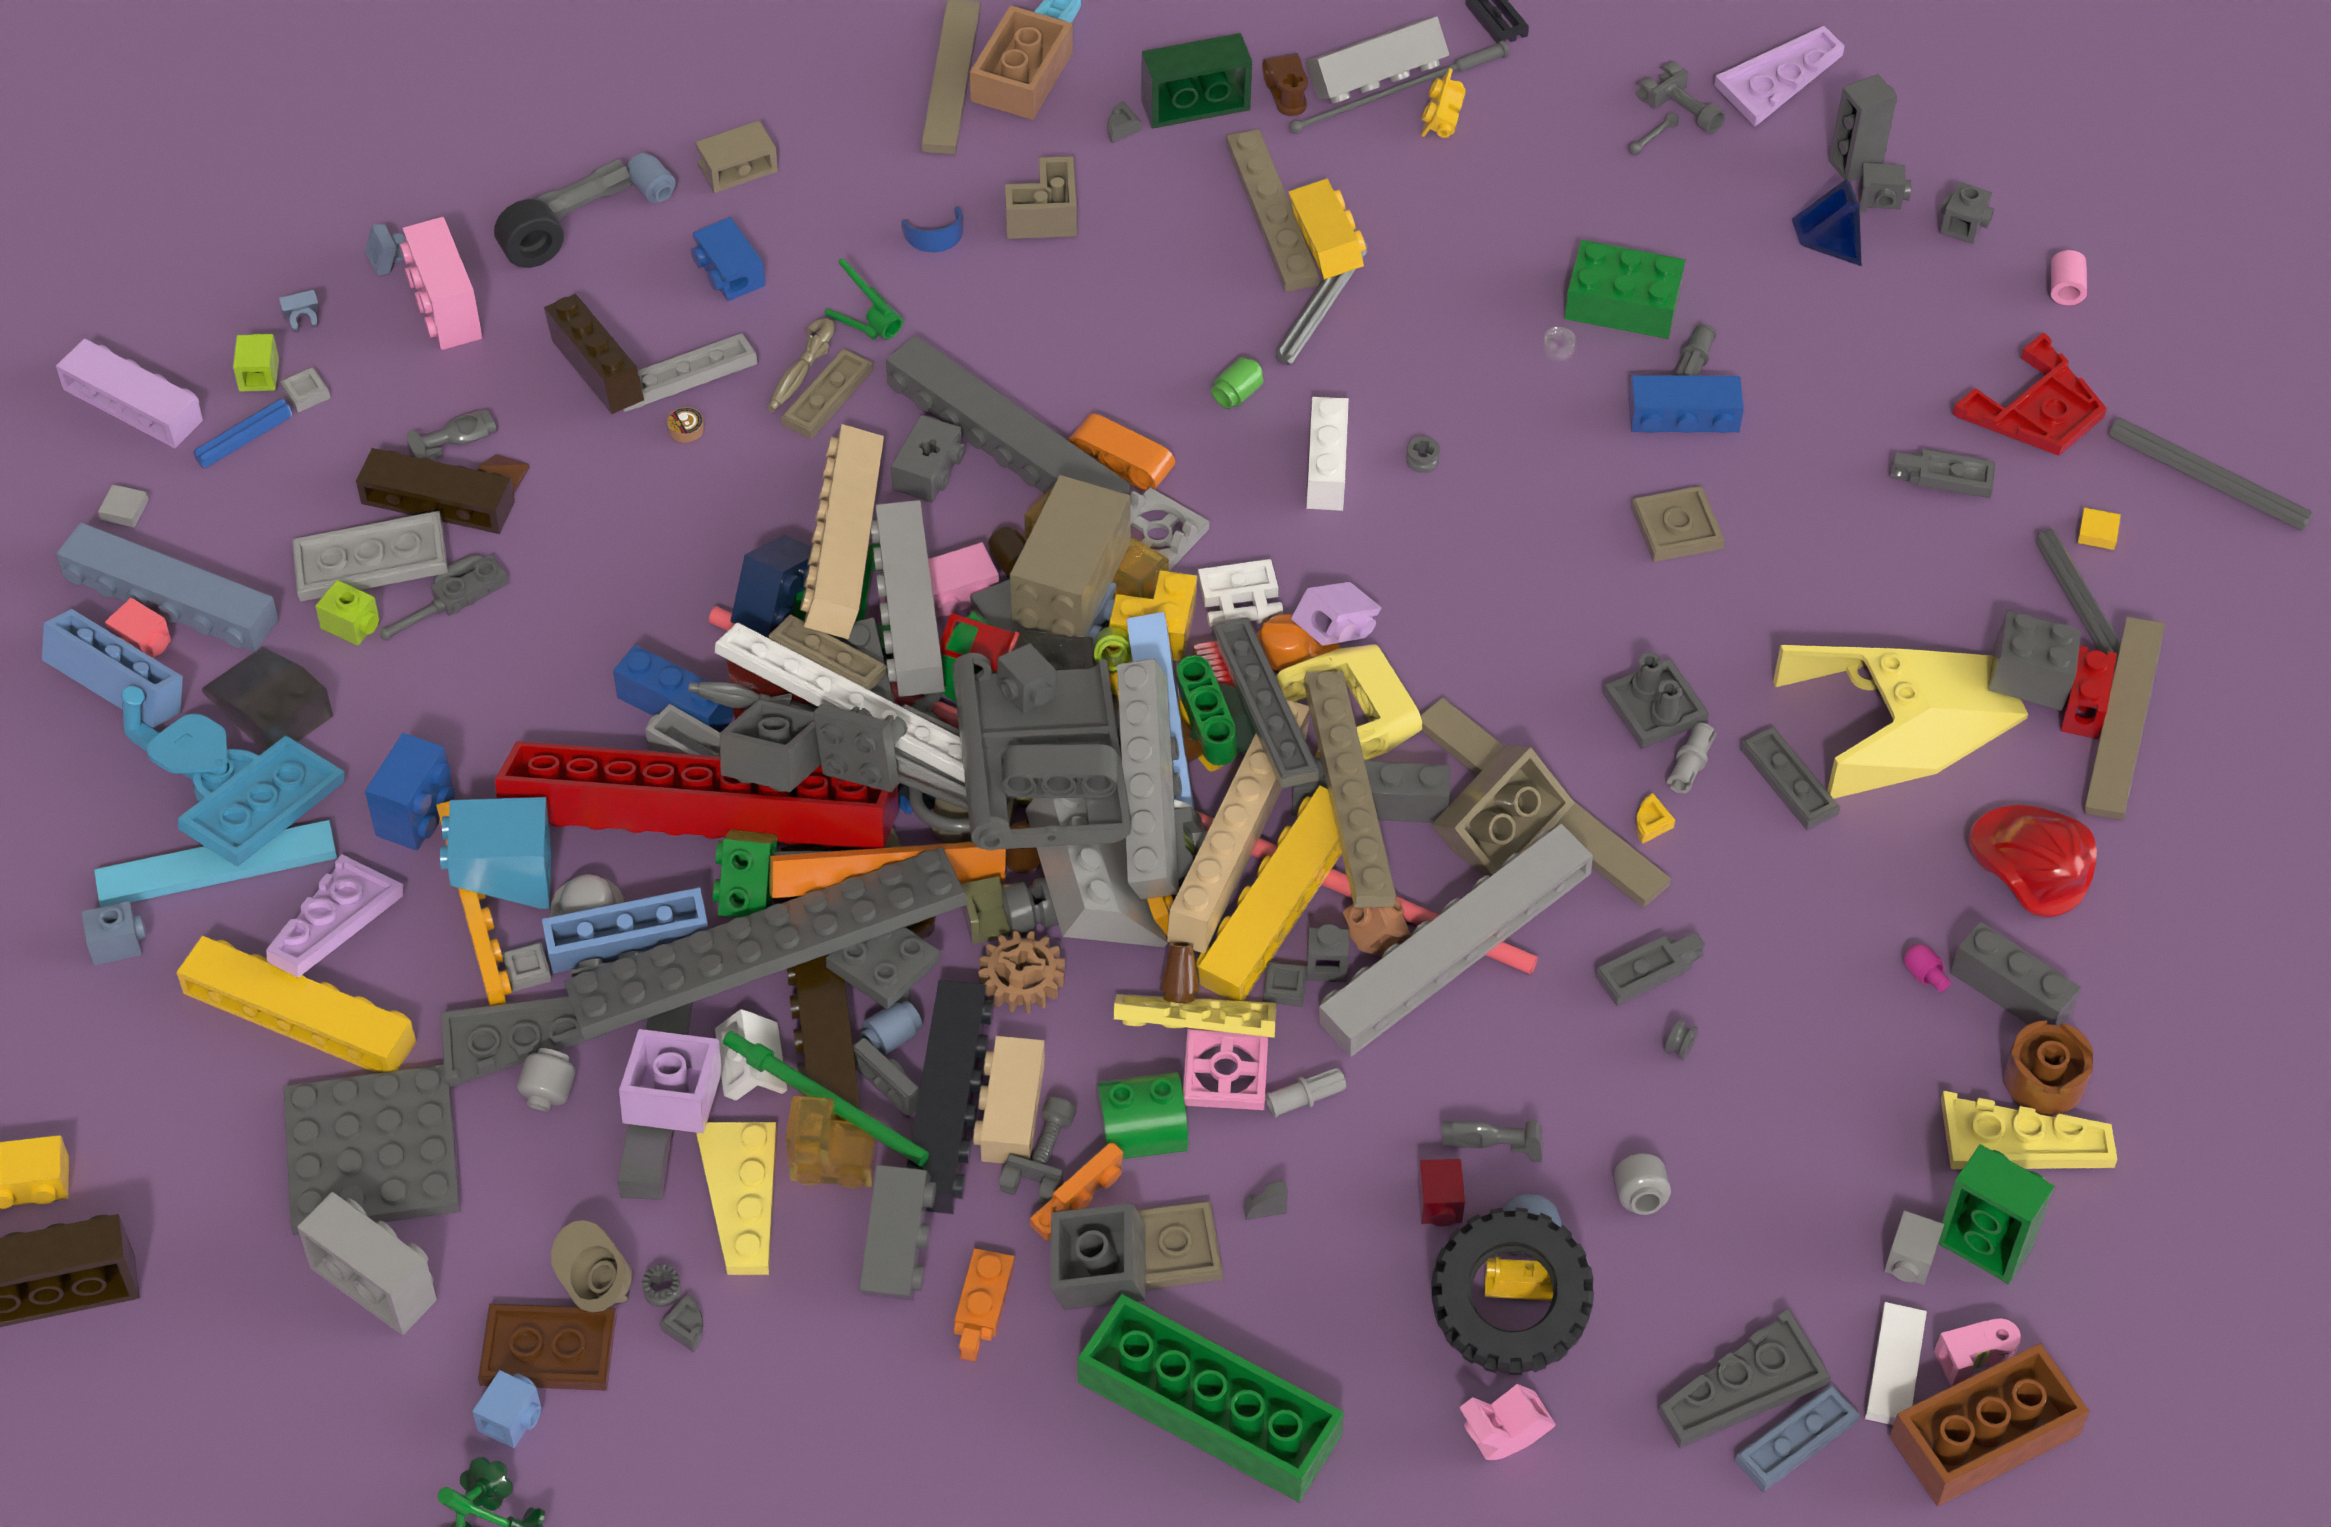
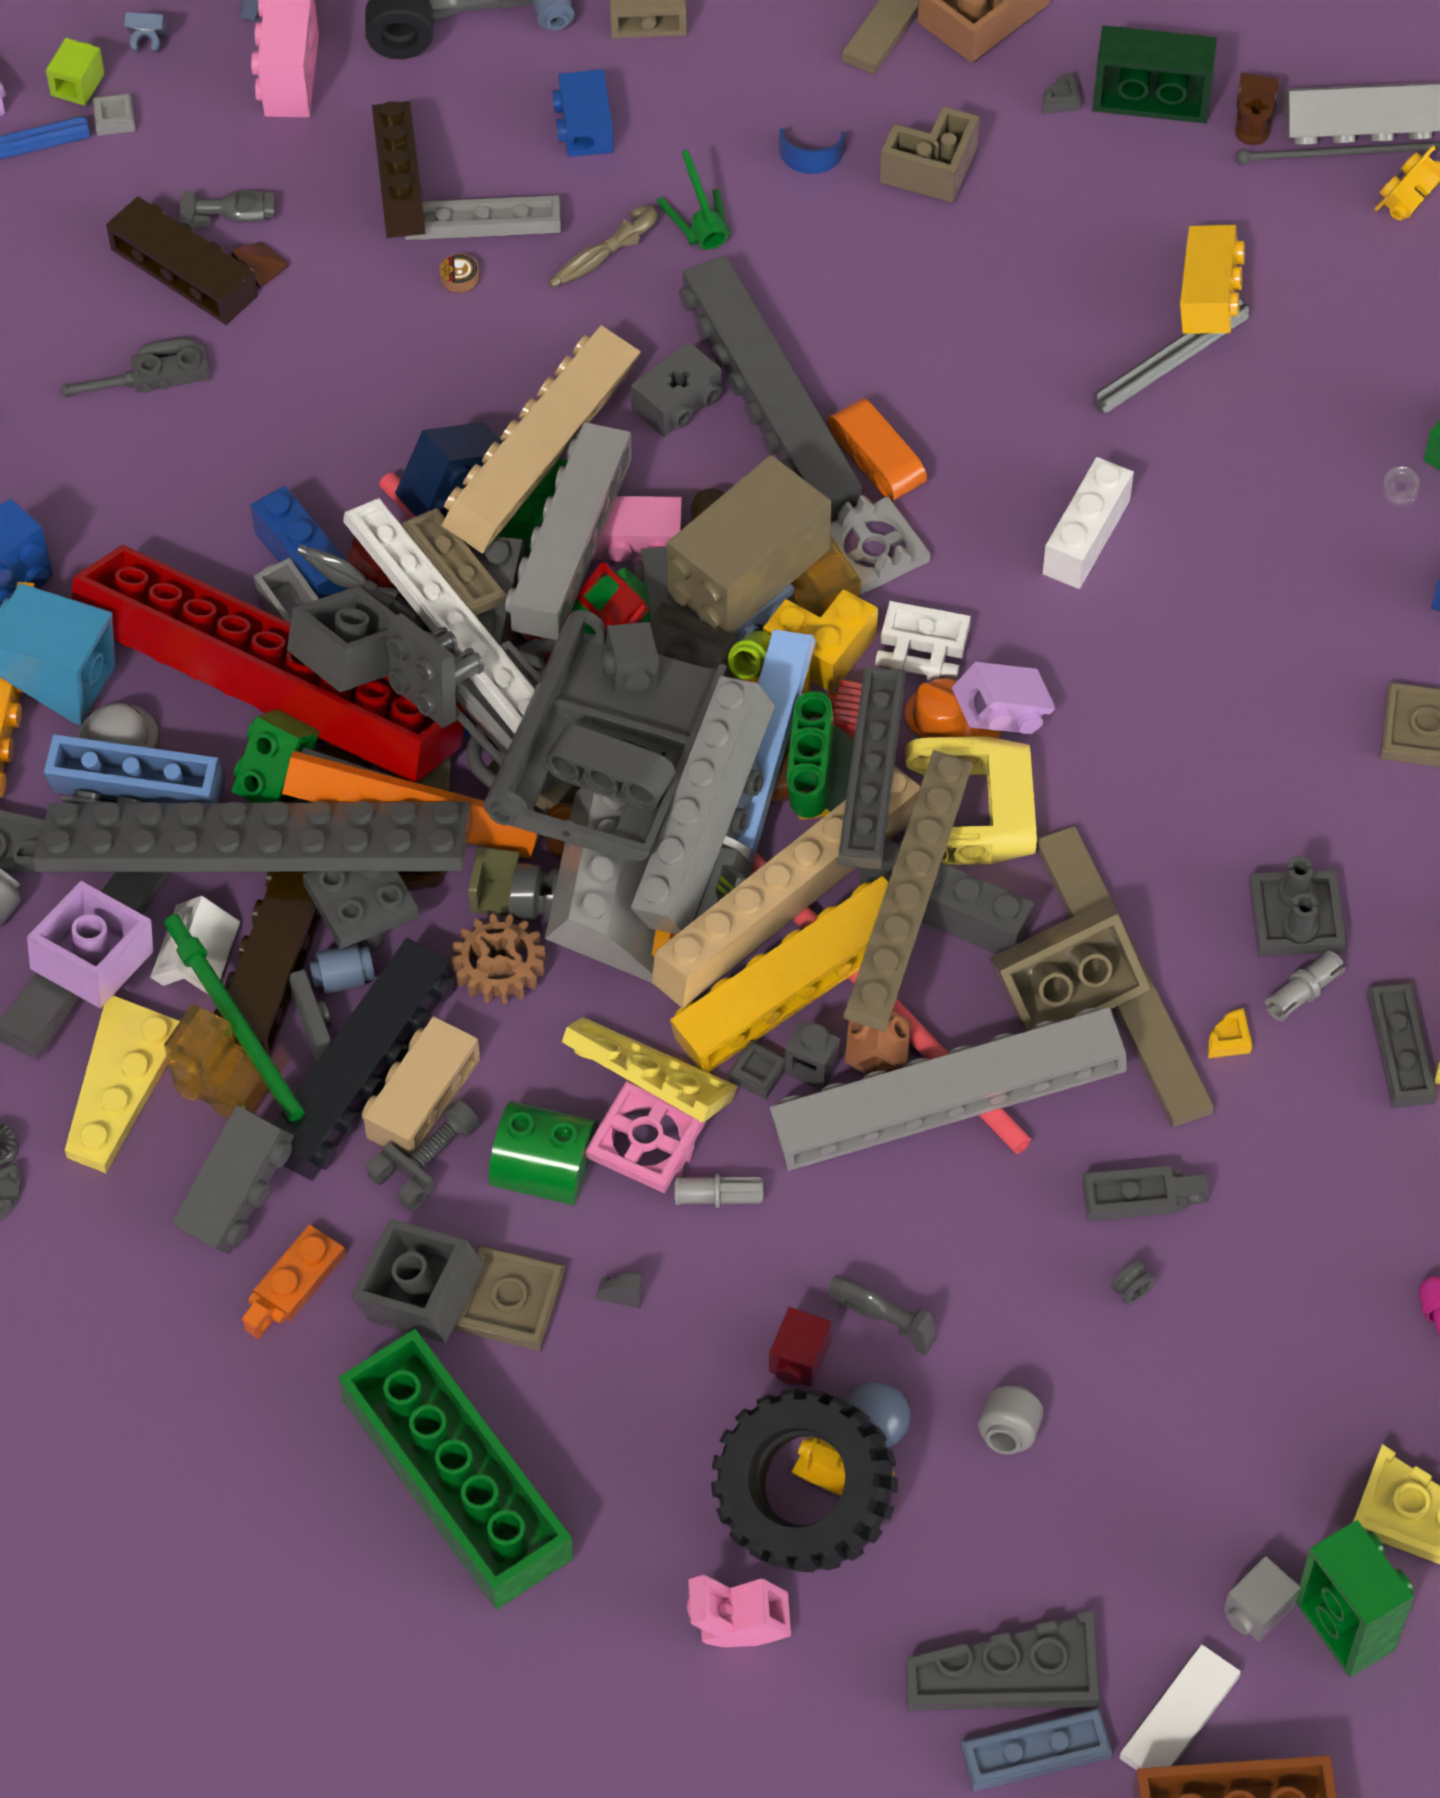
camera: 25 degrees right, 5 degrees up
light grey tile [292,511,448,602] -> none
lime brick [315,580,380,646] -> none
light grey tile [502,943,552,992] -> none
dark tan tile [781,348,873,440] -> none
orange hinge [1029,1143,1123,1241] -> none
reddish brown cone [1159,942,1199,1003] -> none
bright green brick [1211,357,1264,409] -> none
dark tan plate [1226,129,1319,292] -> none
dark grey bush [1406,436,1440,473] -> none
bright pink leg [1934,1318,2021,1387] -> none

